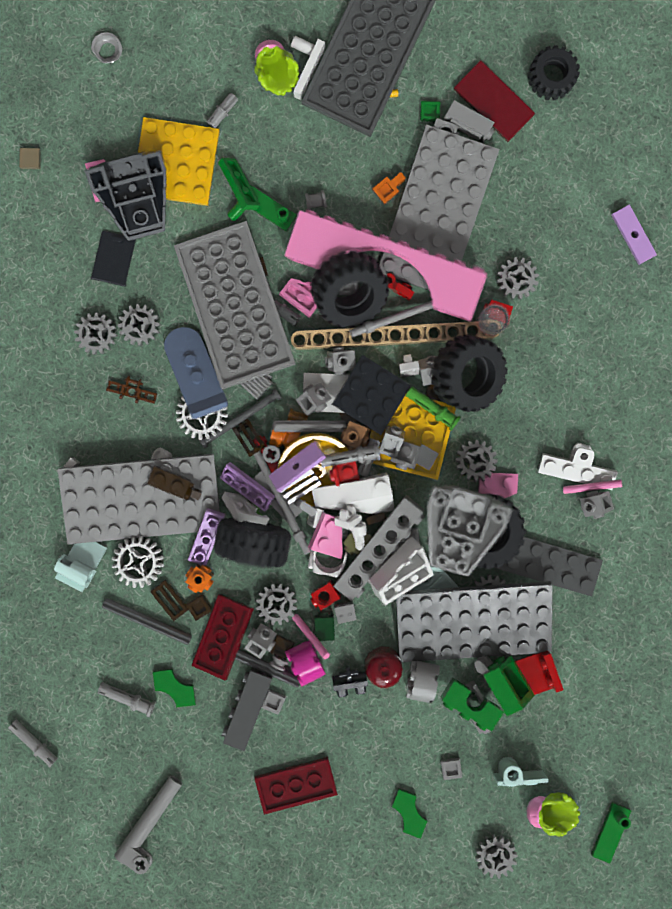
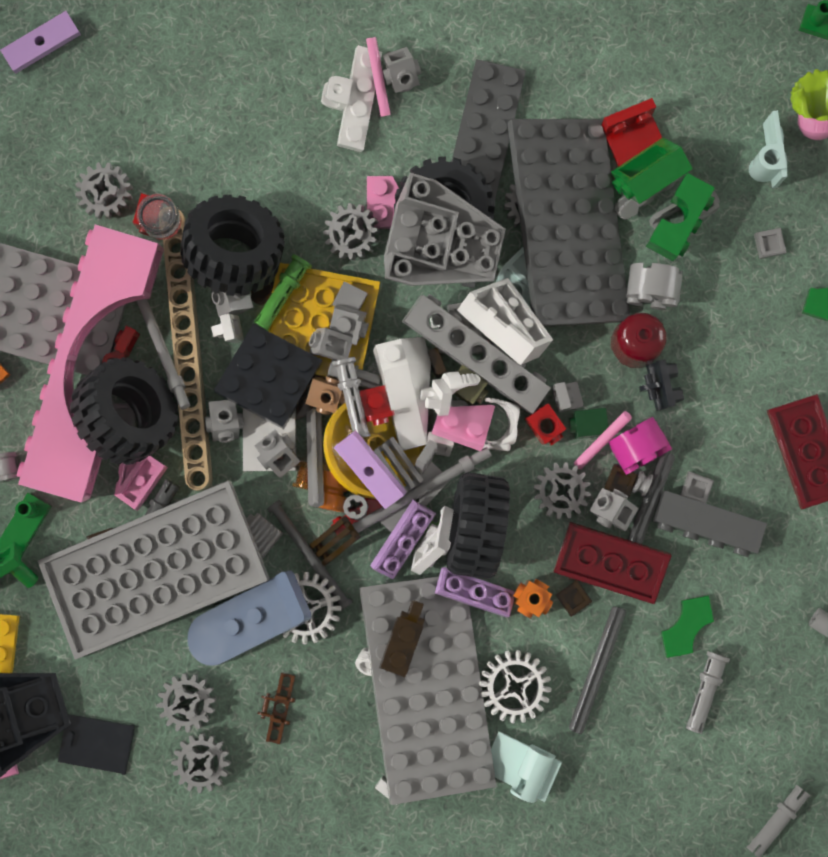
camera: 90 degrees left, 5 degrees down
dark brown tile [150,579,188,621] -> none

